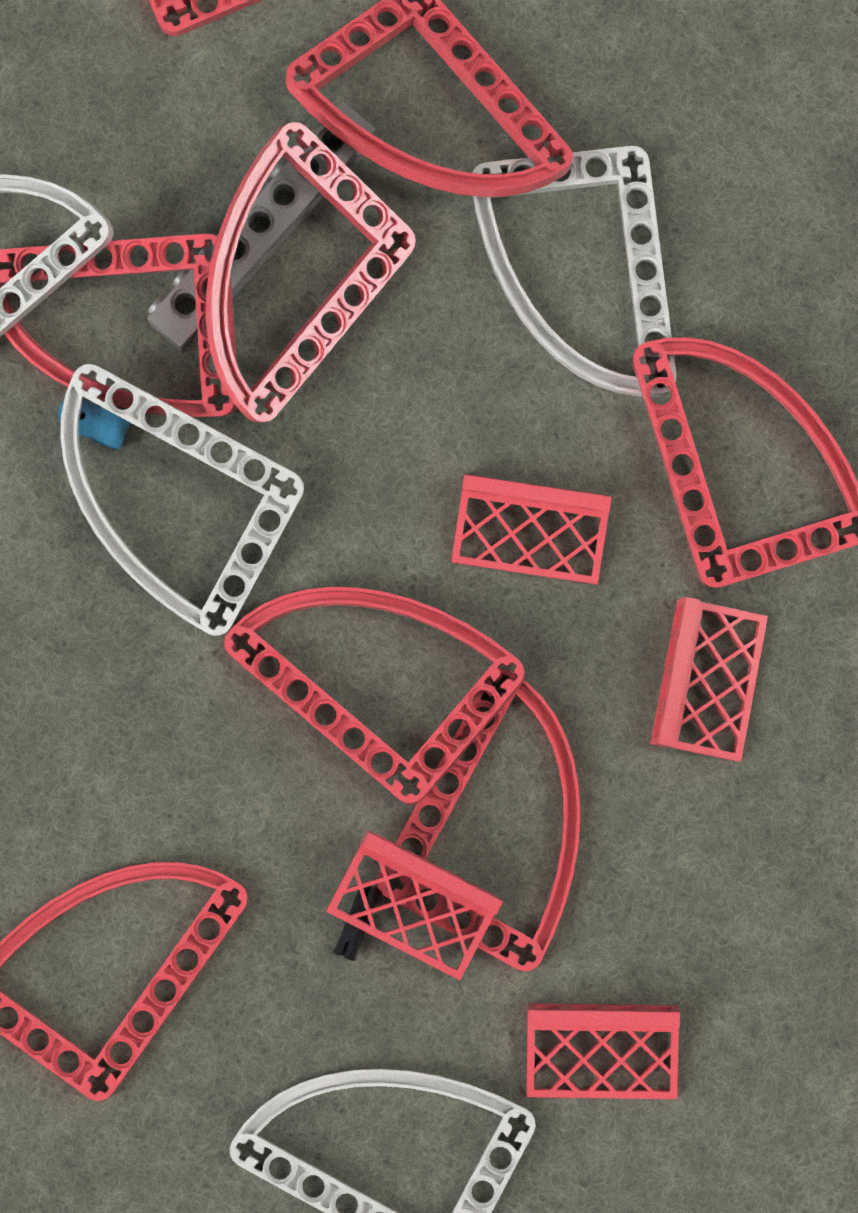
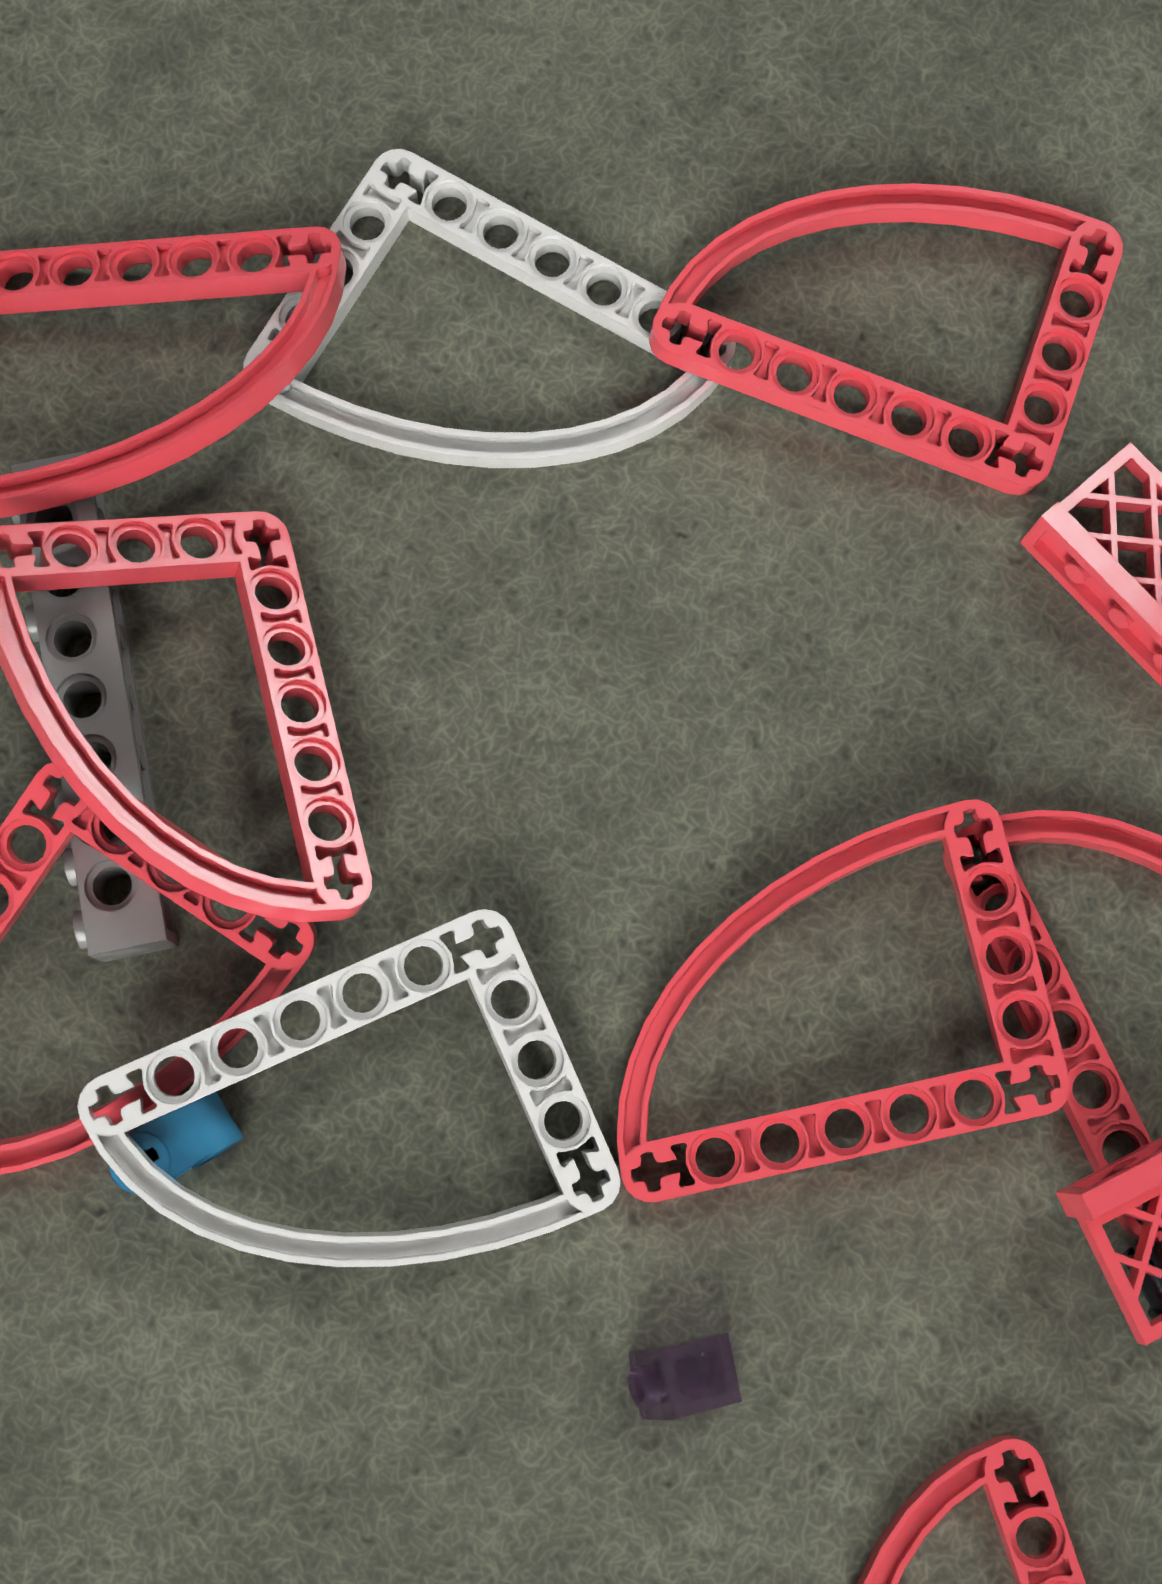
camera: 55 degrees left, 5 degrees down
coral fence [451,474,612,585] -> none
none -> clear purple bracket [628,1333,742,1420]

